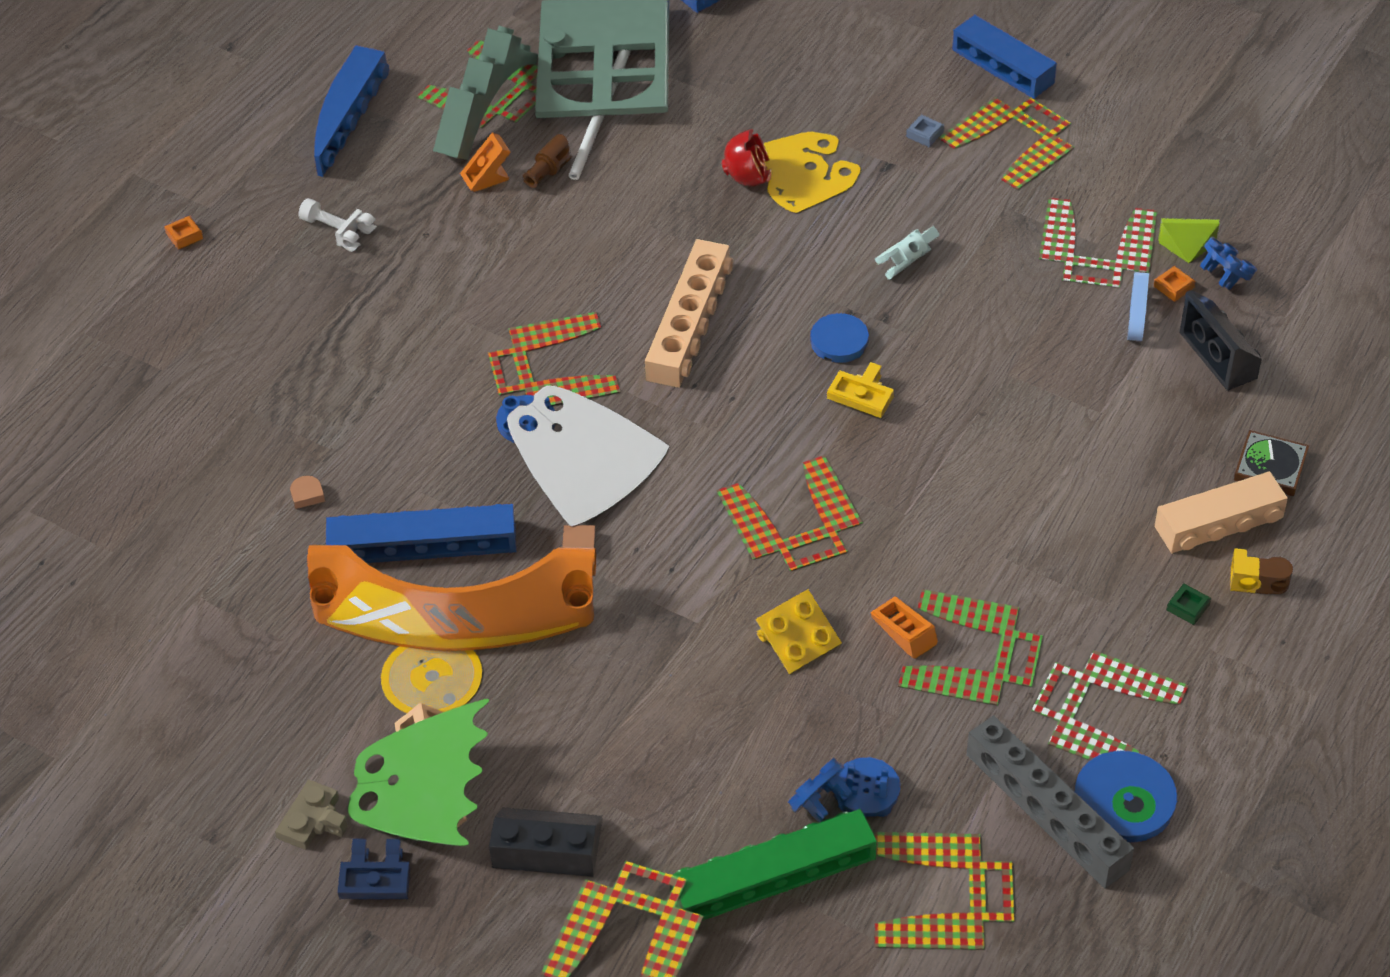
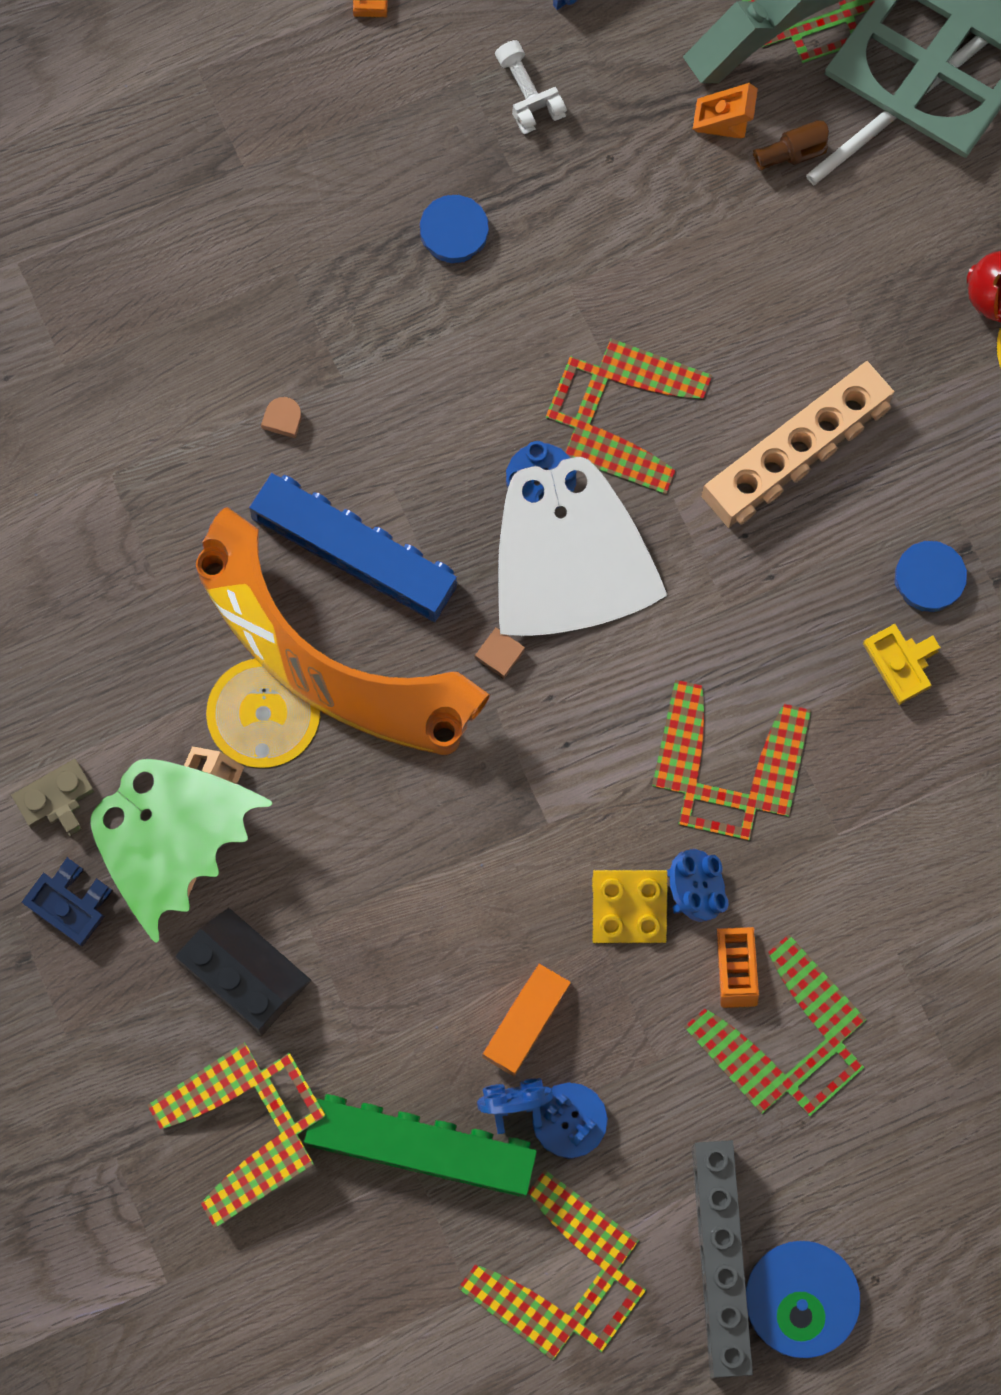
camera: 30 degrees right, 25 degrees up
piece [1031,651,1189,760] -> none
none -> blue tile [420,195,489,263]
none -> orange slope [482,964,571,1077]
none -> blue plate [667,849,728,922]

